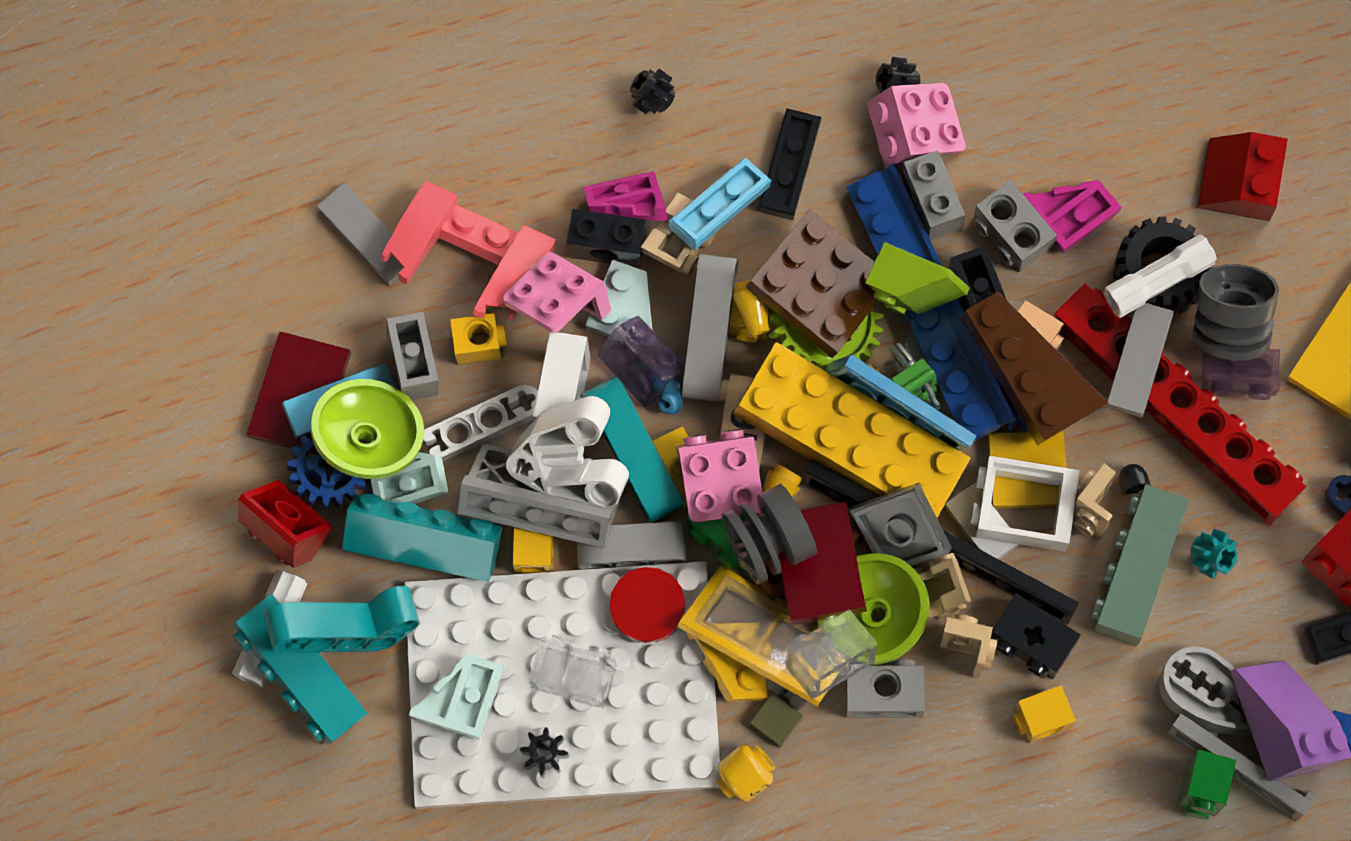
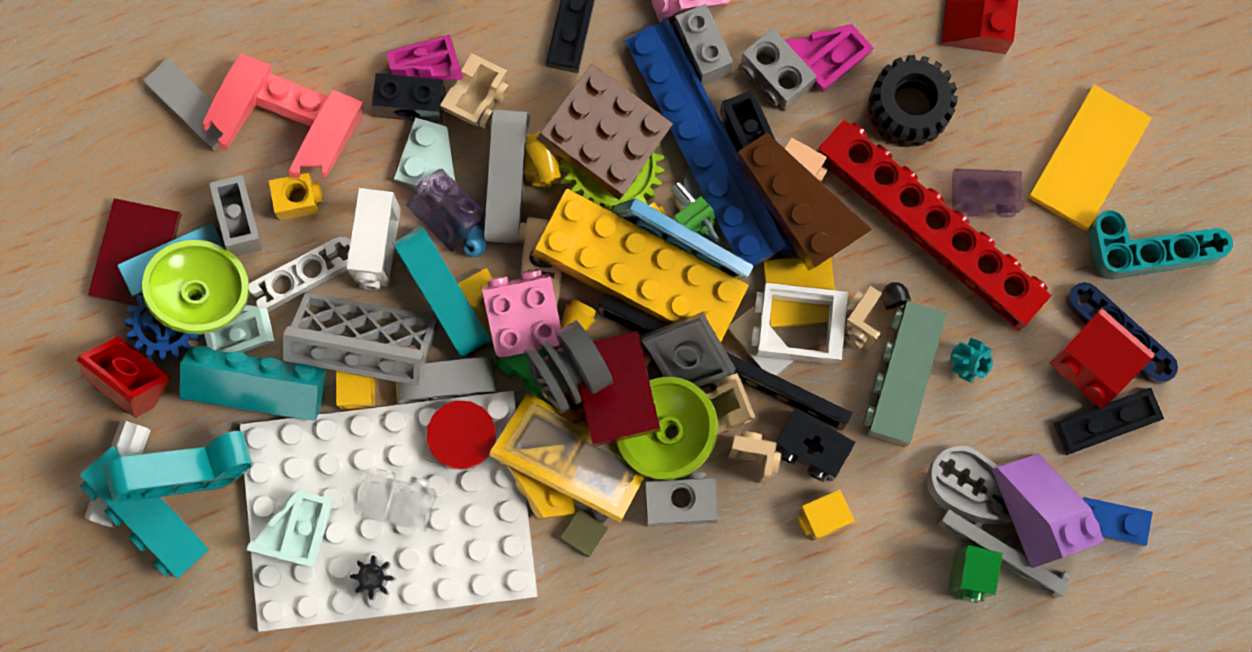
camera: 10 degrees left, 5 degrees up
bright pink bracket [503,251,612,332] -> none
white connector [506,396,629,508] -> none
medium azure tile [668,158,771,251] -> none
yellow head [717,744,775,802] -> none
clear brick [785,610,877,700] -> none
lime slope [865,242,970,315] -> none
white axle [1103,234,1217,318] -> none
light grey tile [1106,303,1174,418] -> none
dark grey wheel [1193,264,1279,361] -> none

